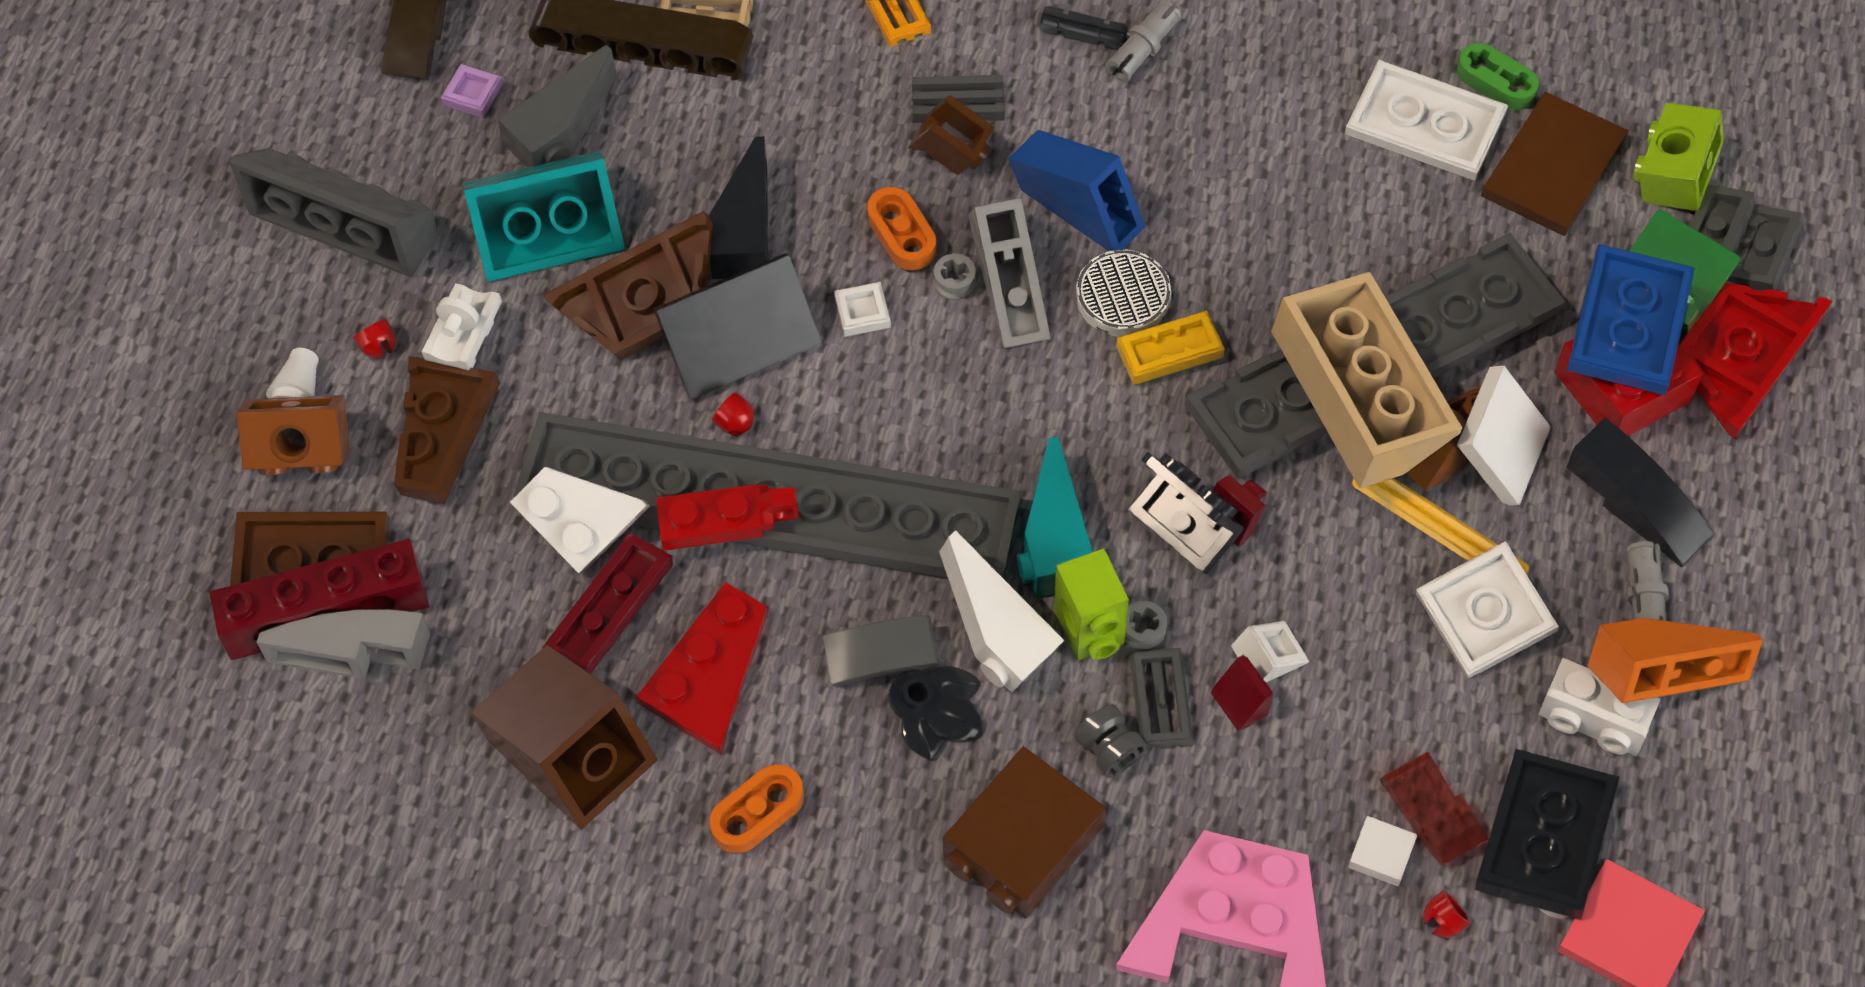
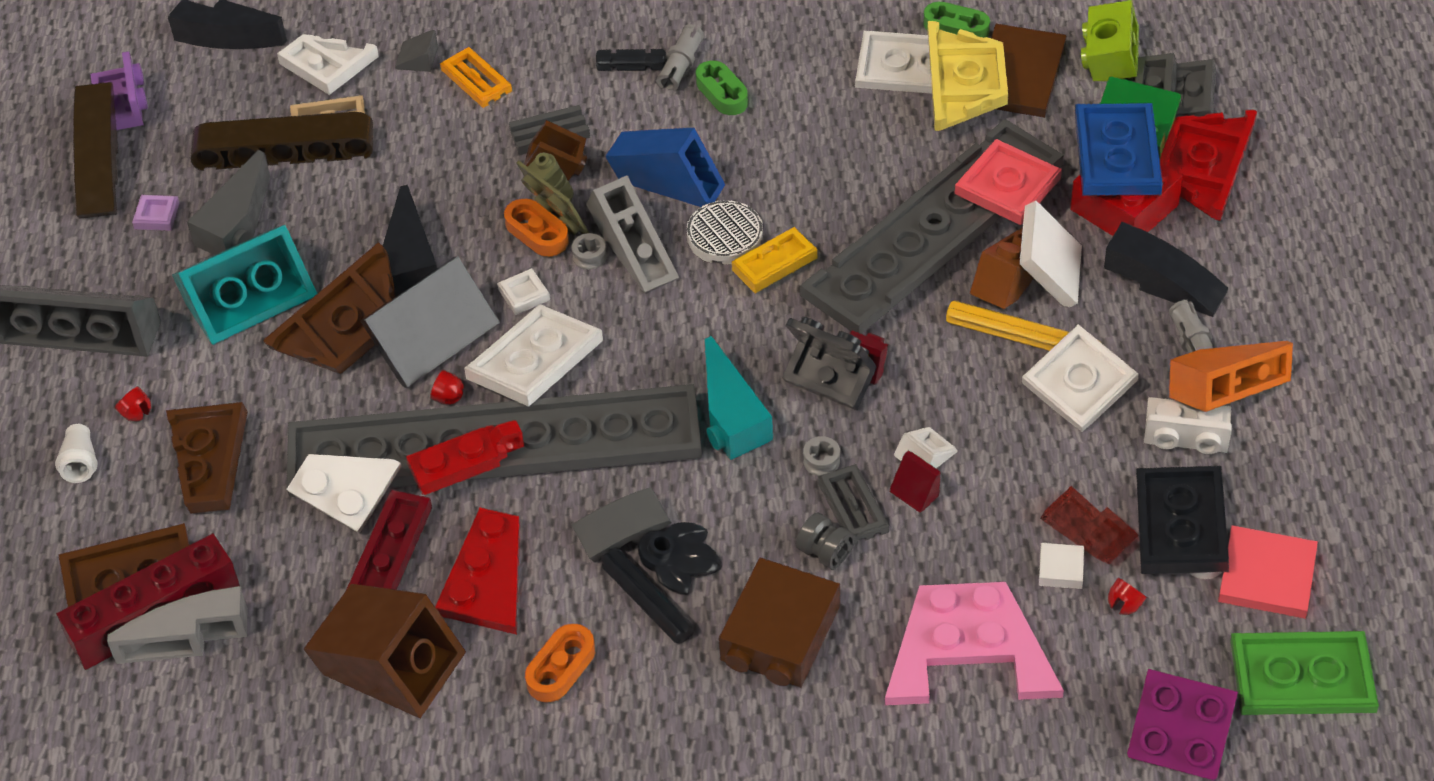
camera: 15 degrees left, 10 degrees down
dark orange brick [236,395,350,475] -> none
white hips [422,283,502,370] -> none
white slope [939,531,1064,692] -> none
lime brick [1054,548,1129,661] -> none
tan slope [1271,272,1462,488] -> none
none -> white tile [464,304,603,407]
none -> olive hinge [516,152,589,235]
none -> black axle [601,548,694,644]
none -> bright green beam [696,61,748,115]
none -> light yellow wing [927,21,1008,131]
none -> coral tile [955,139,1062,225]

